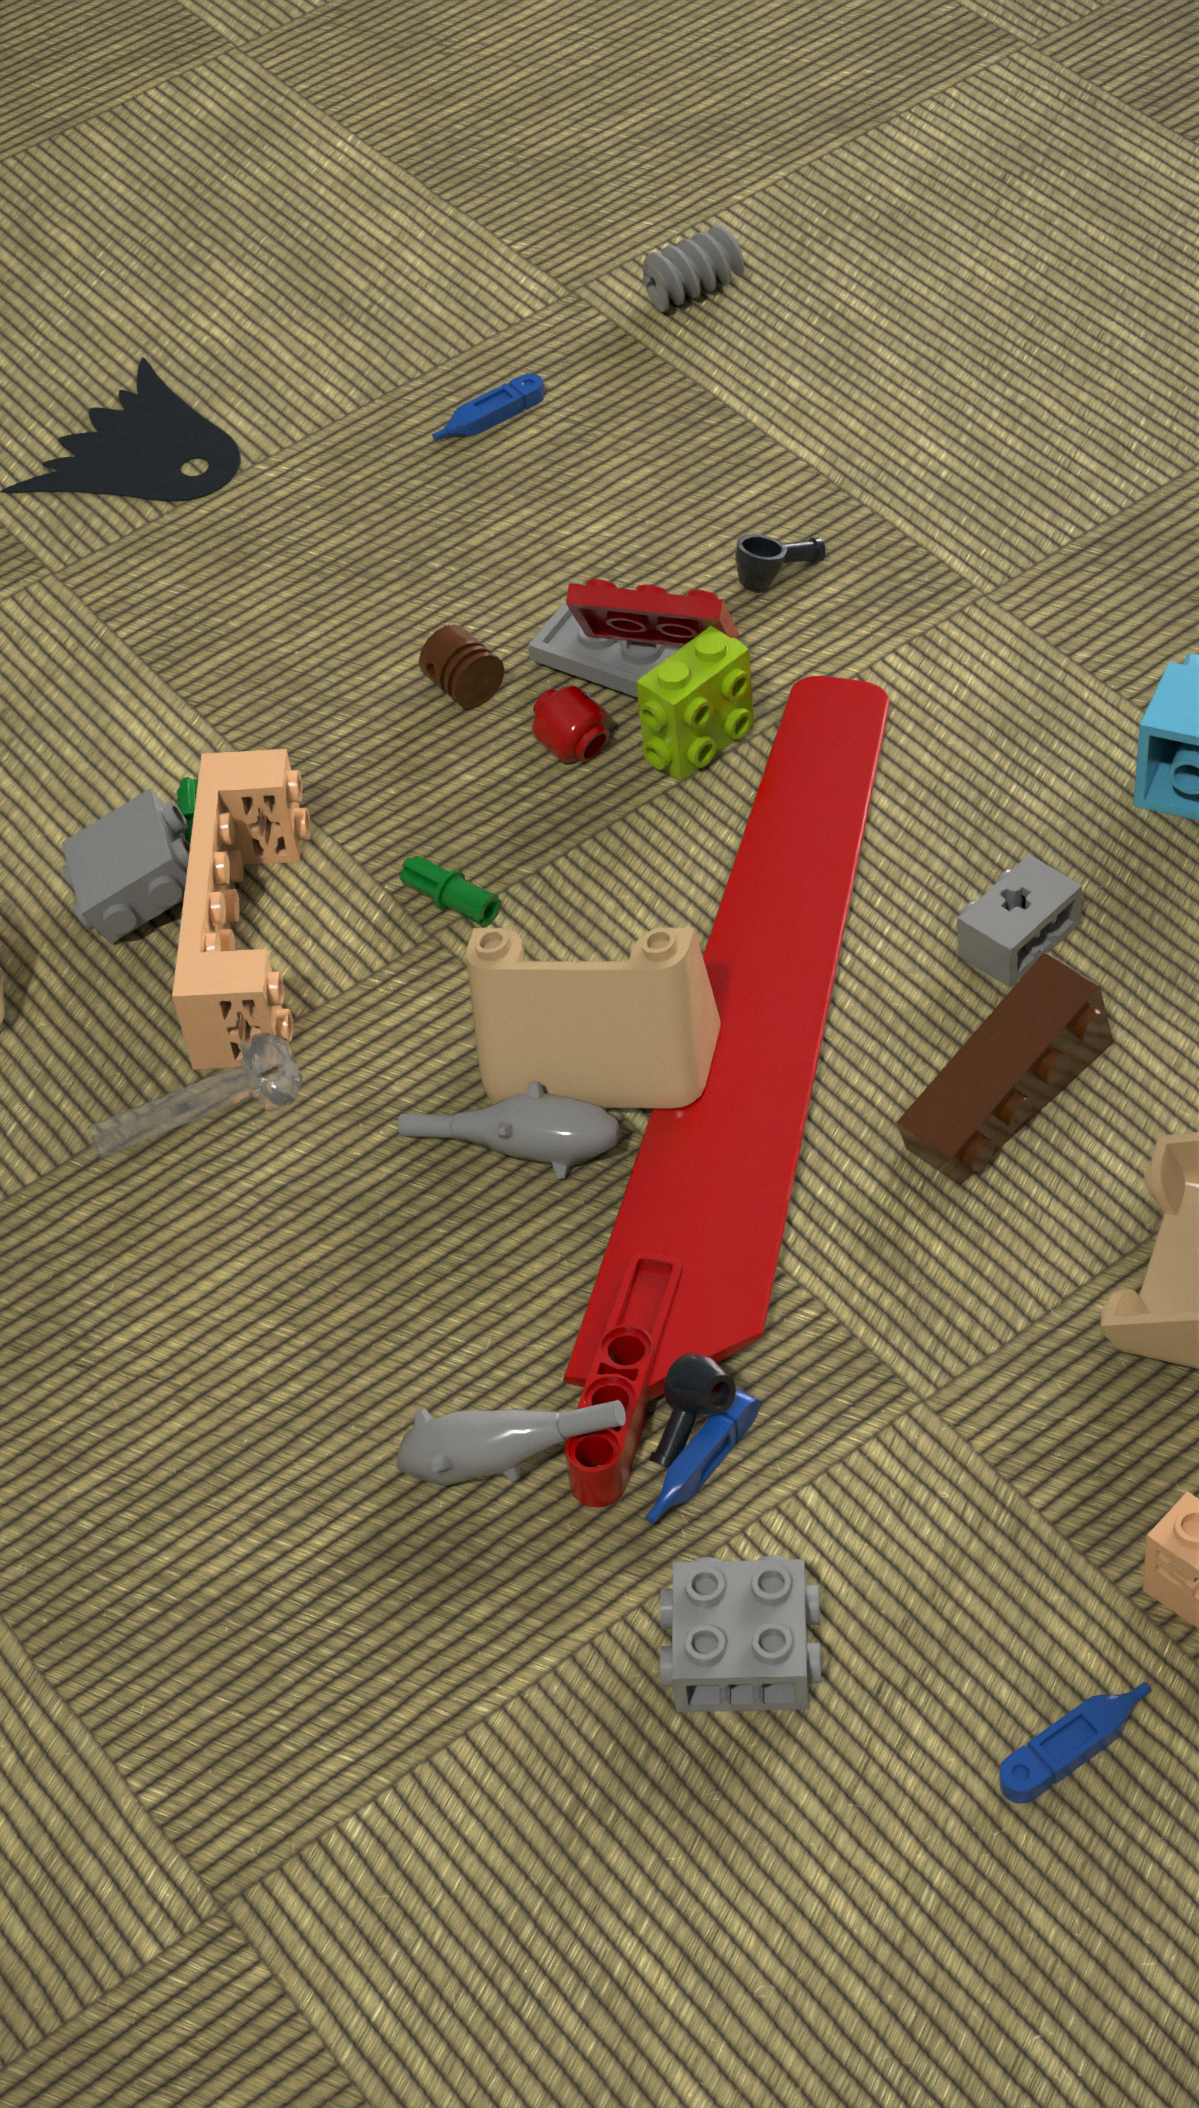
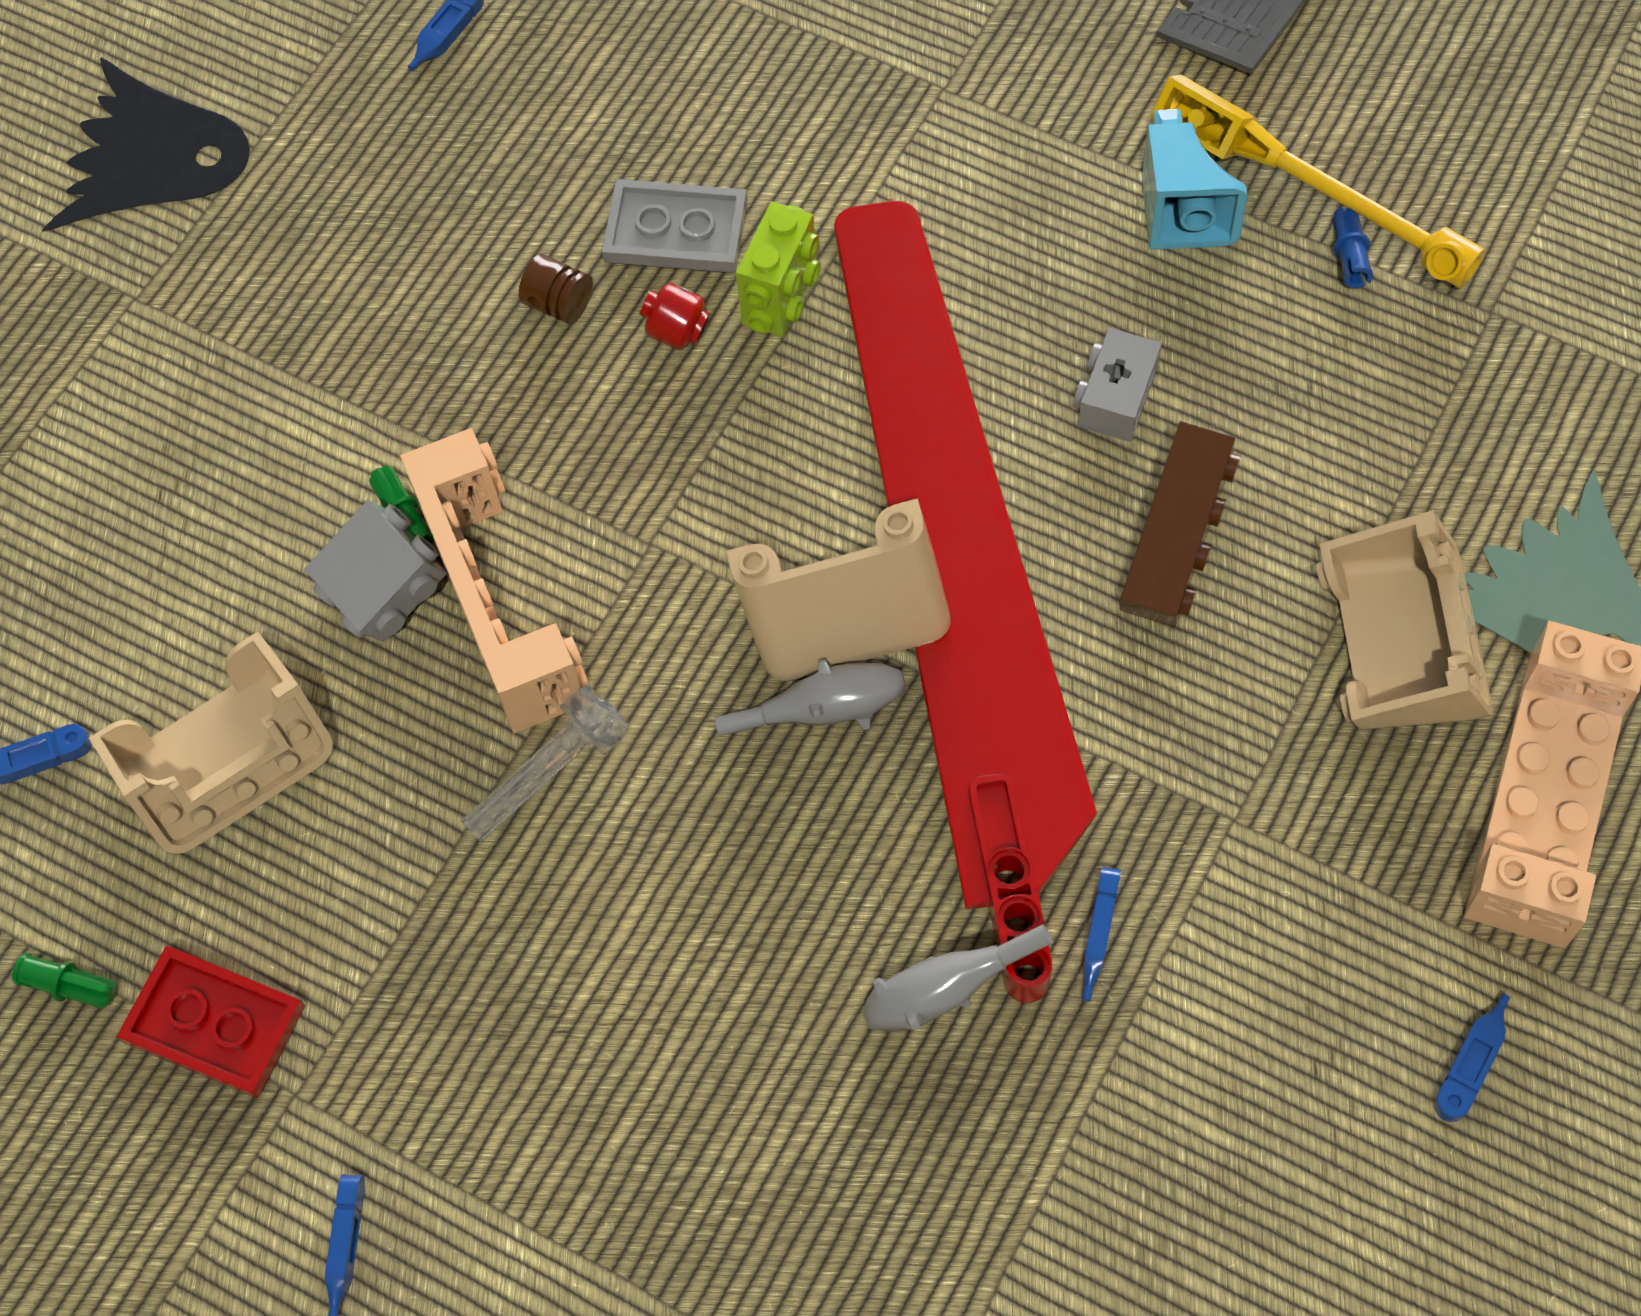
camera: 25 degrees left, 15 degrees up
green axle [399,856,501,927] -> none
red plate [566,579,739,647] -> none
black bar [649,1353,736,1469] -> none
light grey brick [660,1556,821,1712] -> none
black bar [735,534,825,590] -> none

